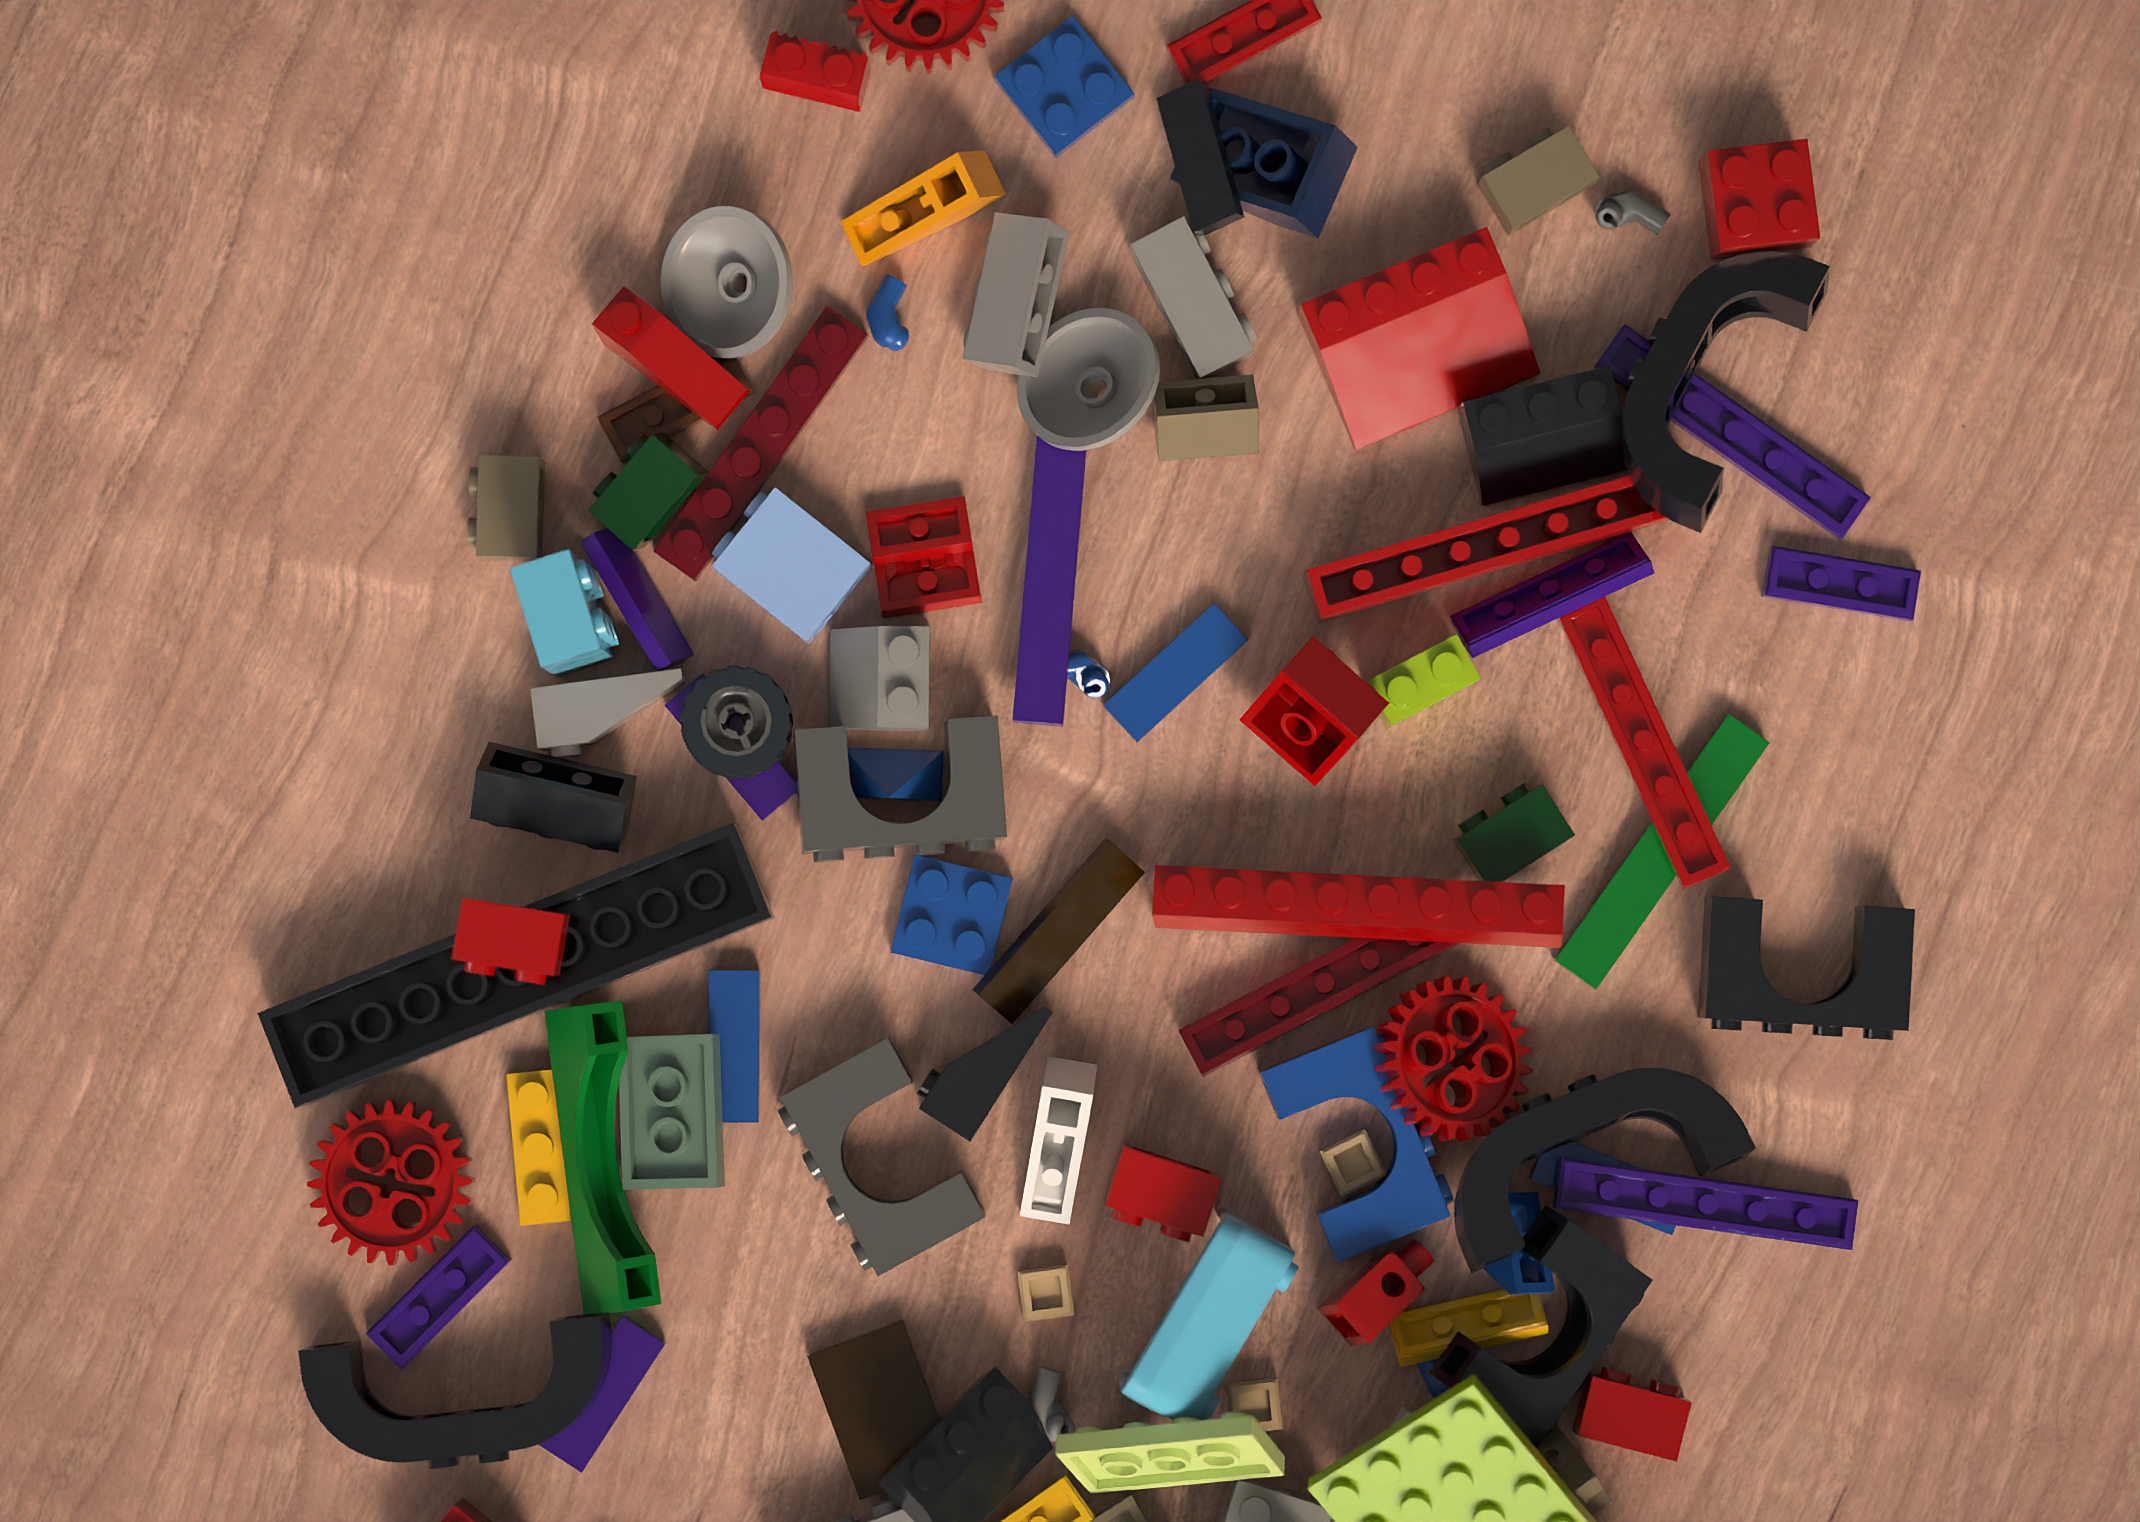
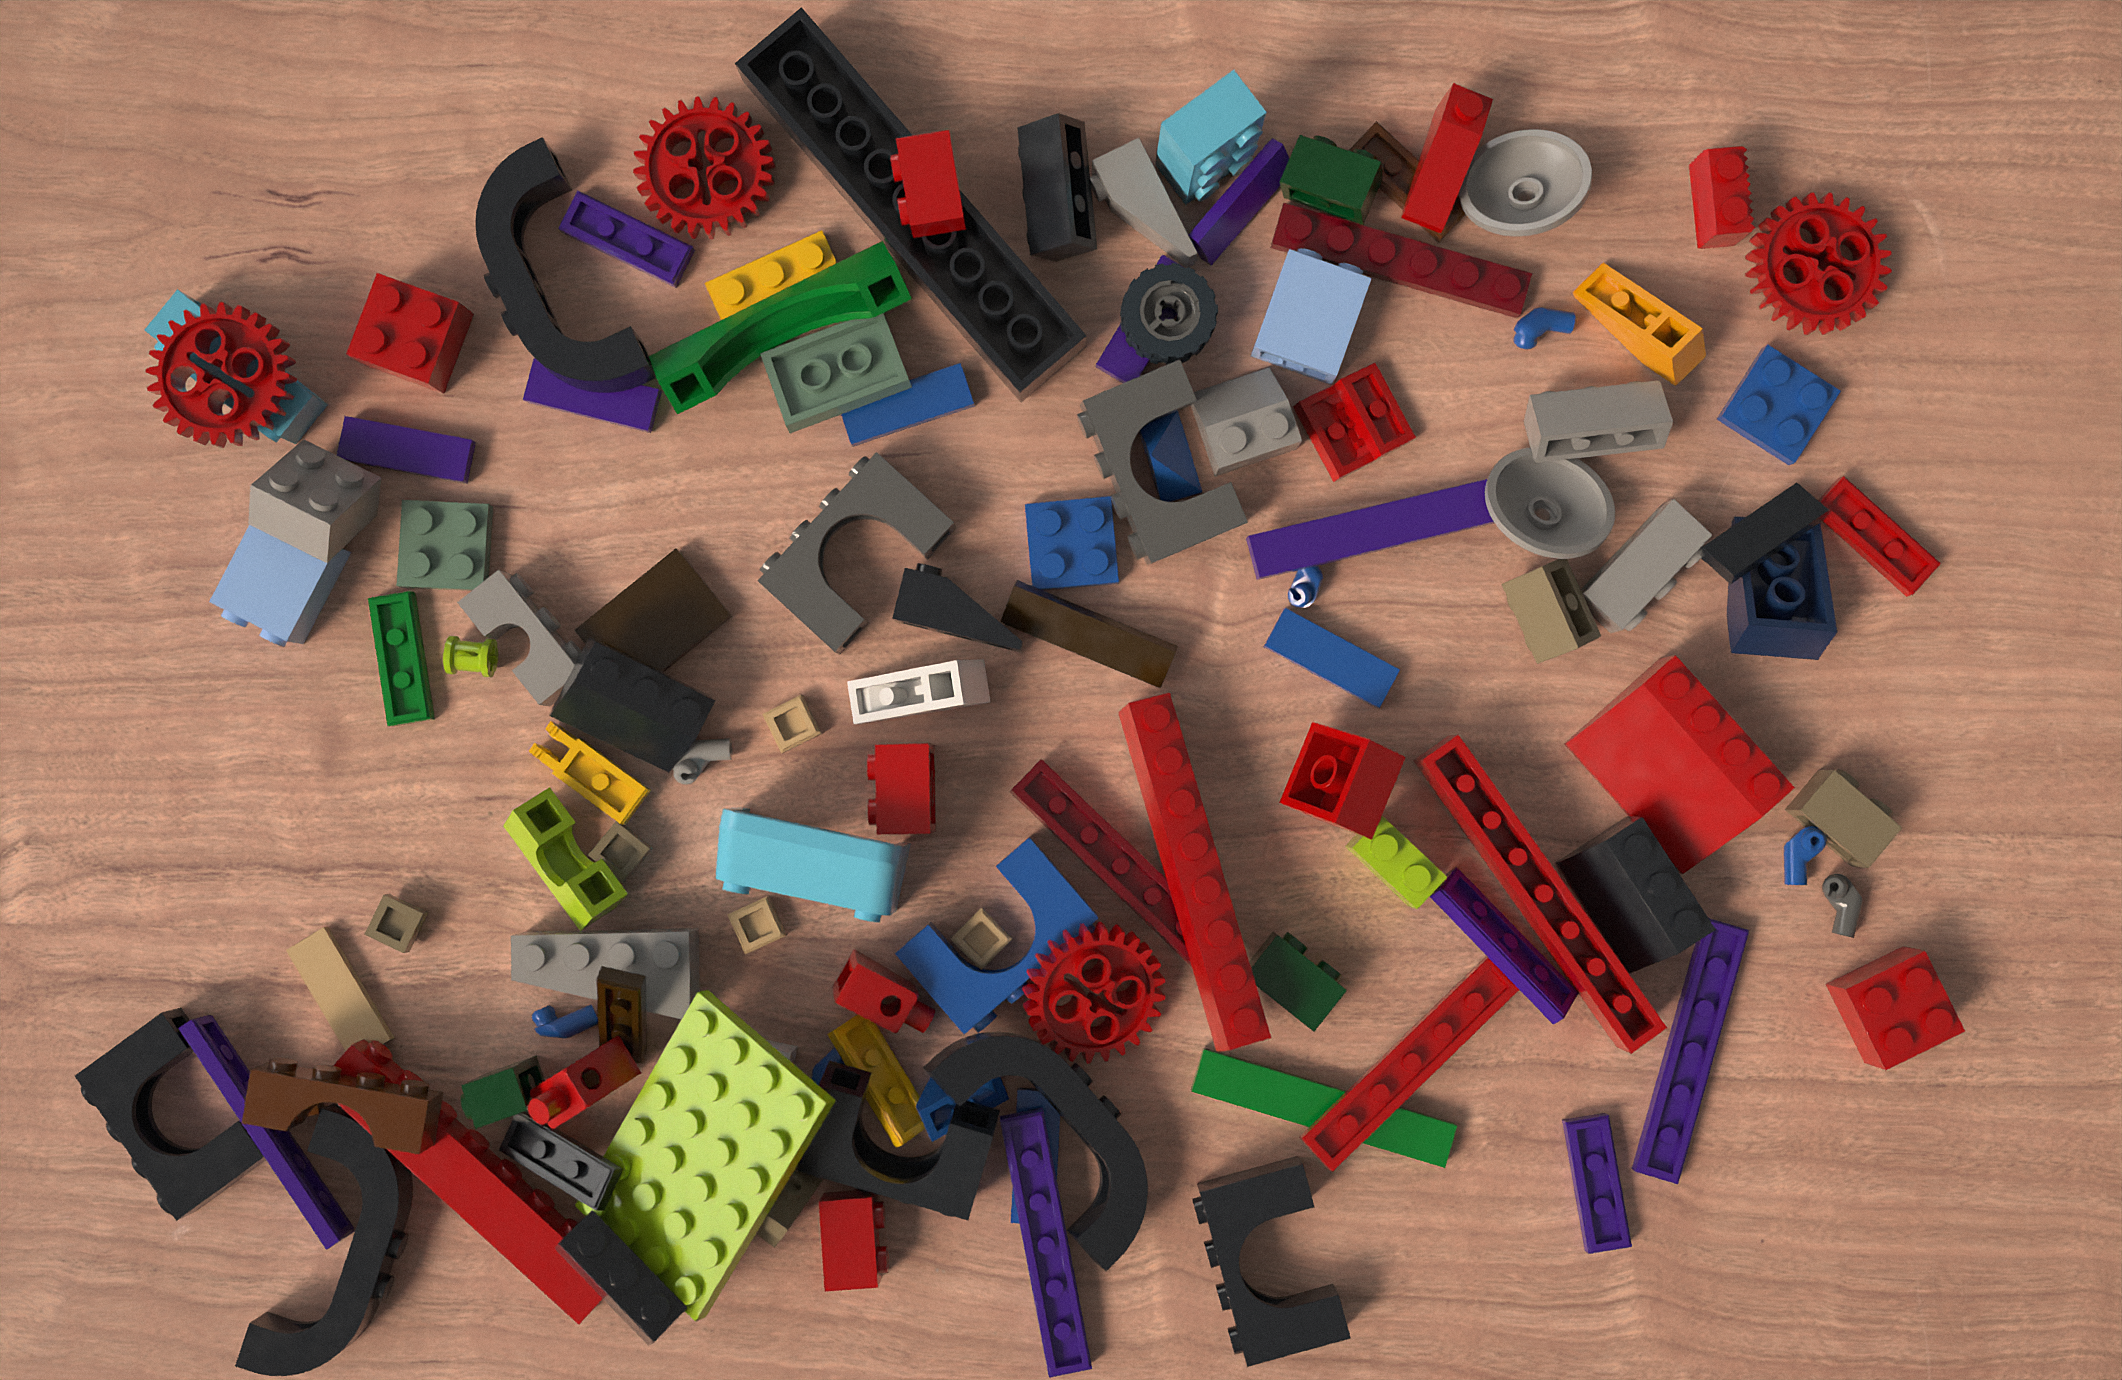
camera: 80 degrees right, 0 degrees up
dark tan brick [467,455,545,562] -> none
yellowish green plate [1055,1412,1285,1494] -> none
black arch [1623,251,1830,533] -> none
none -> blue arm [1784,826,1827,885]

